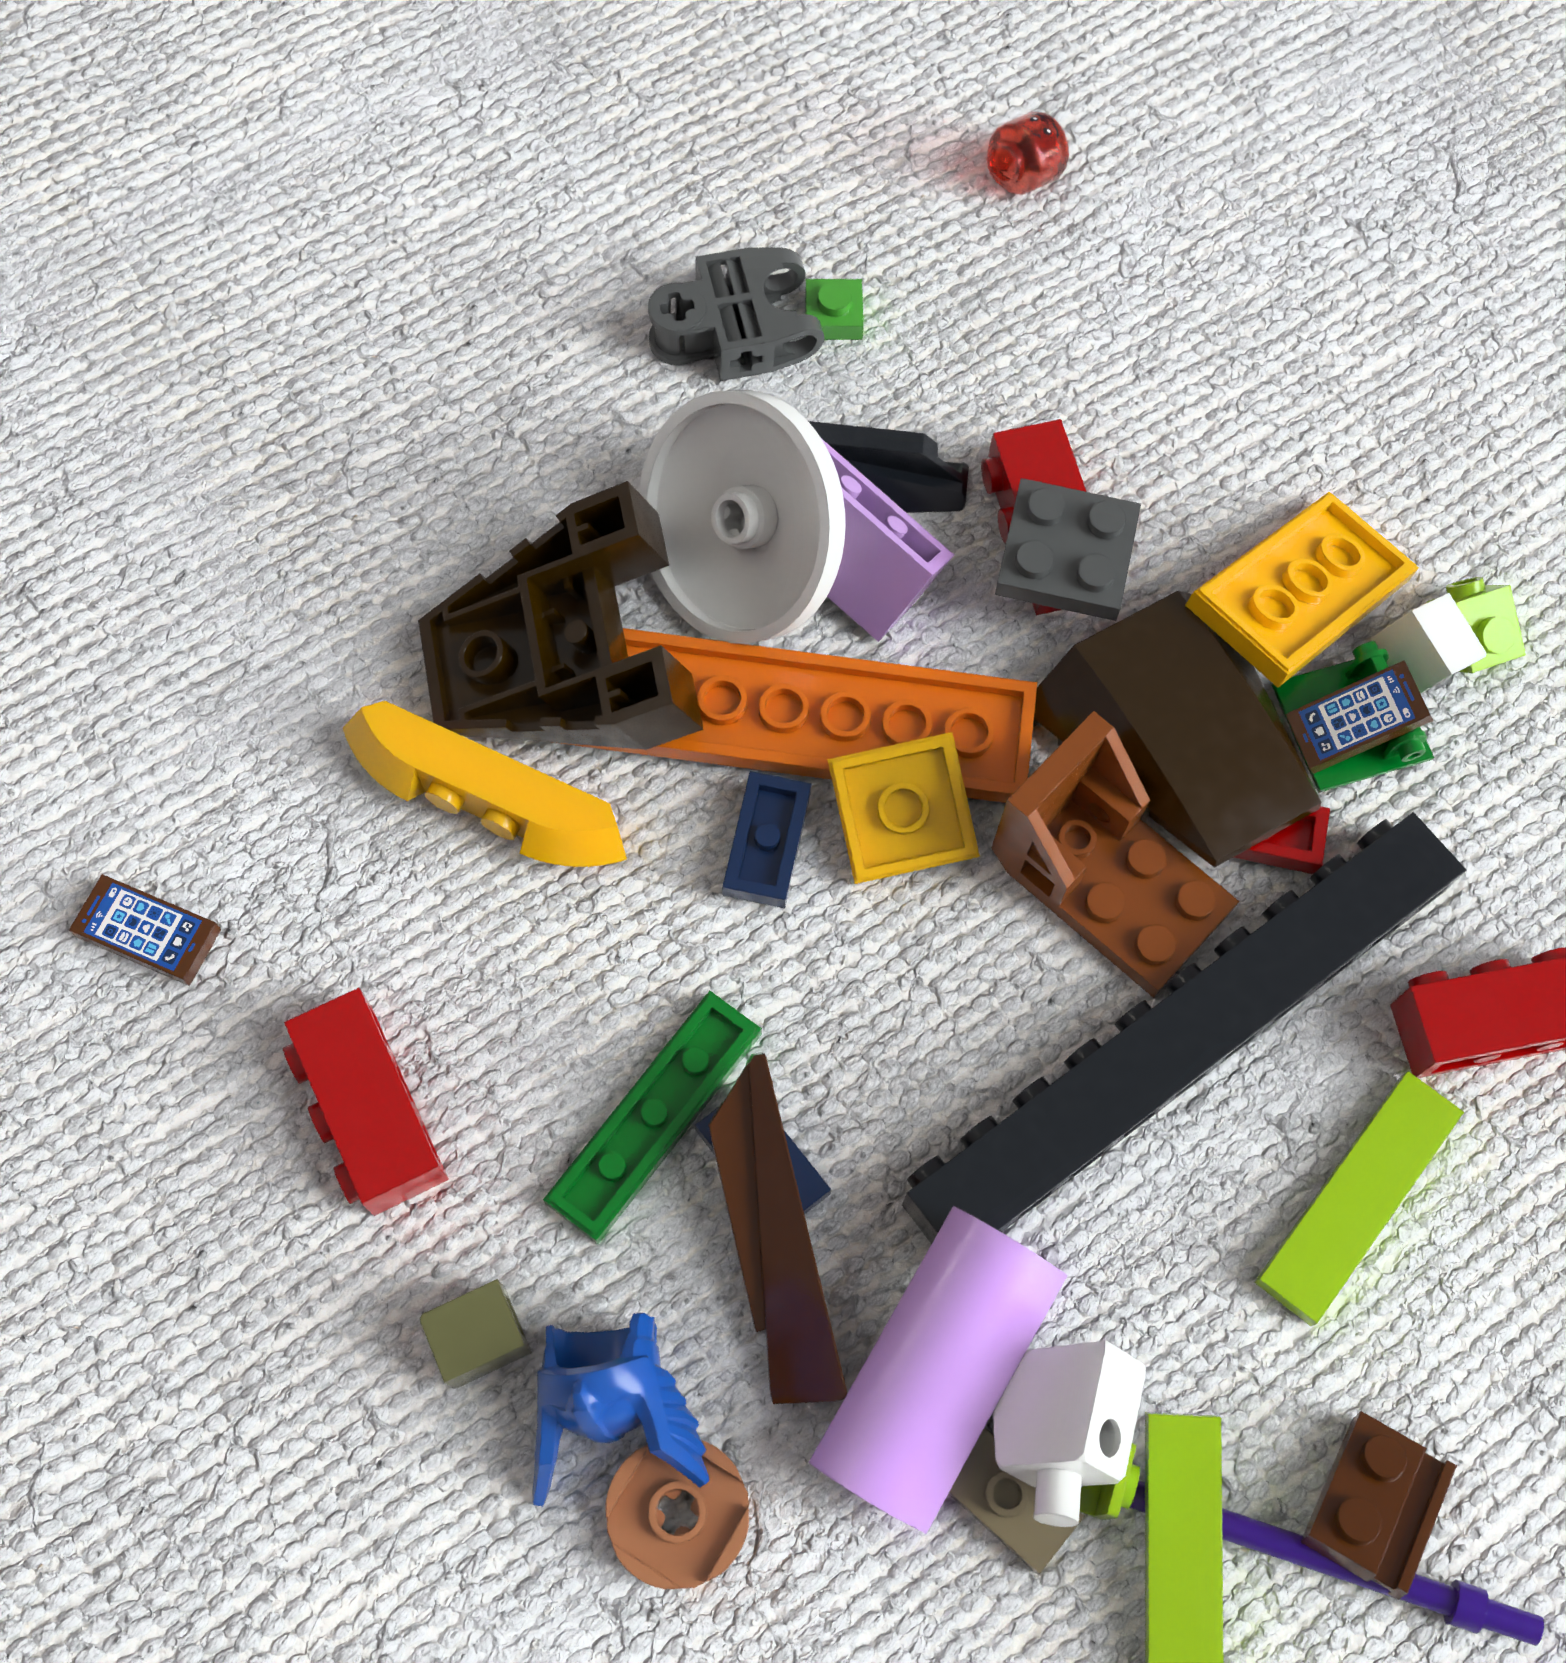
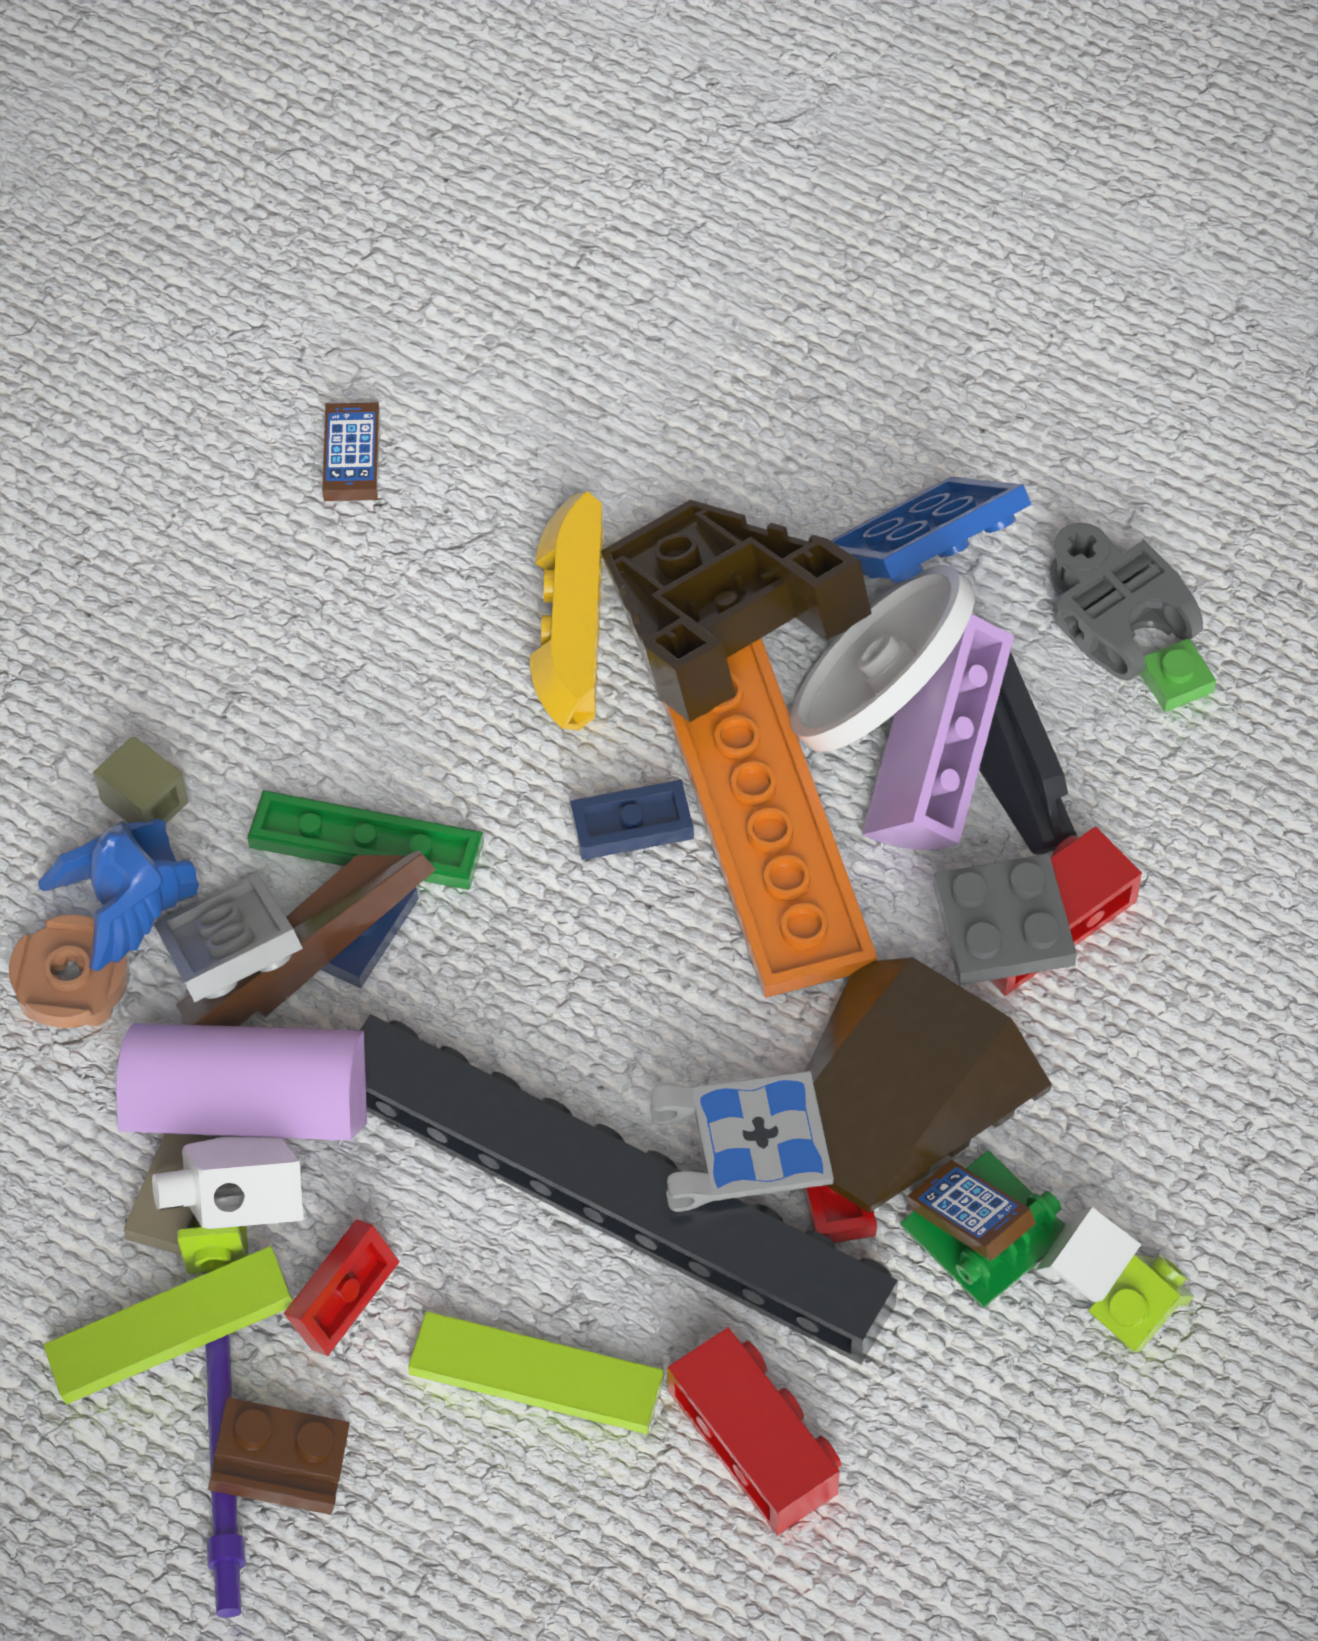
camera: 70 degrees right, 10 degrees down
red brick [282,987,449,1216] -> none
yellow tile [827,732,980,884] -> none
dark orange bracket [991,711,1240,998] -> none
yellow tile [1185,492,1419,688] -> none
none -> light grey plate [154,872,303,1002]
none -> red plate [283,1219,400,1356]
none -> light grey flag [650,1071,834,1212]
none -> blue plate [830,476,1032,583]

